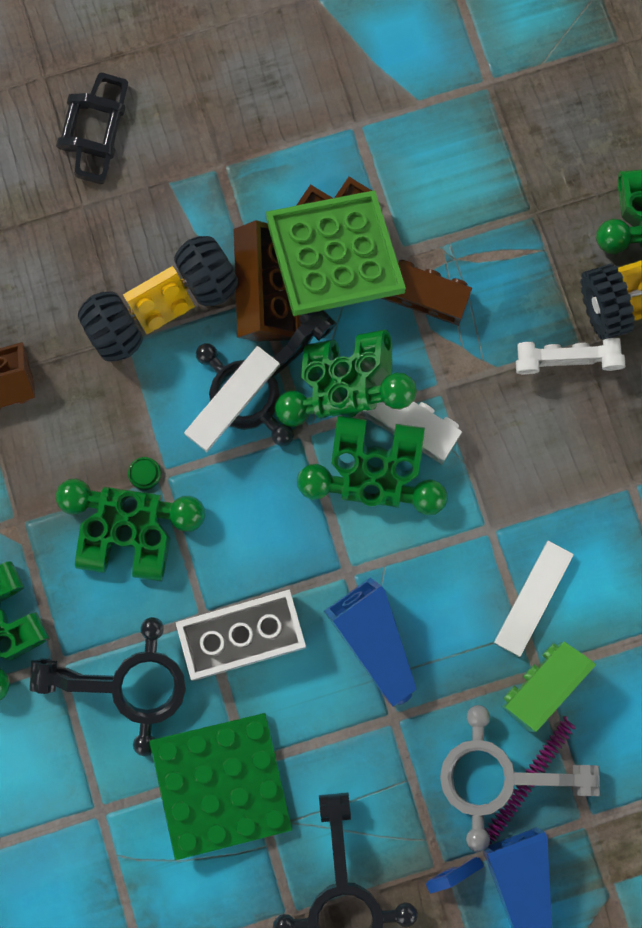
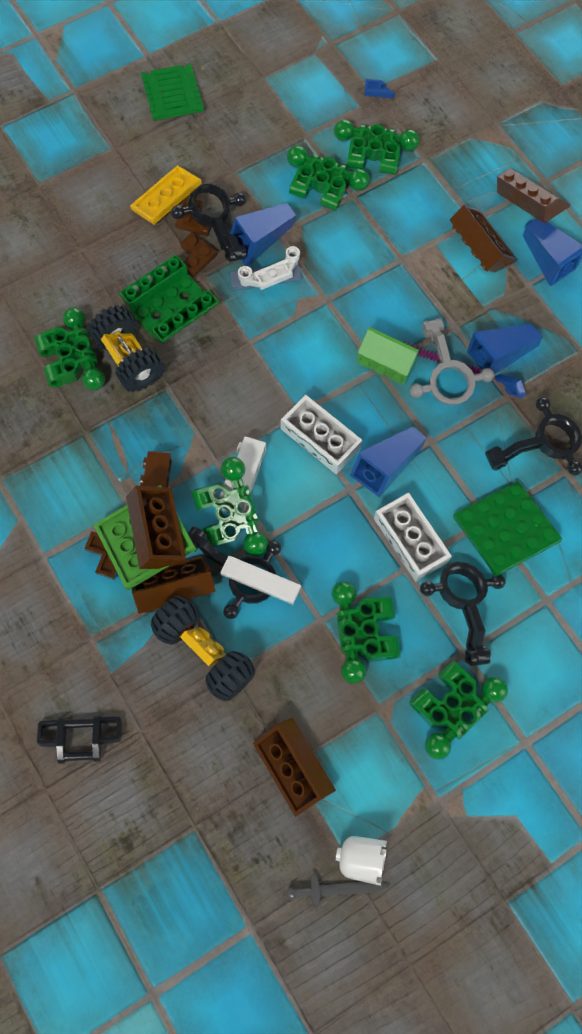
camera: 110 degrees left, 10 degrees down
green piece [128,457,161,490] -> none
green connector [297,416,448,516] -> none
white tile [494,541,574,657] -> none
white plate [516,338,626,375] -> none
none -> reddish brown slope [126,485,186,569]
none -> white brick [281,395,362,475]

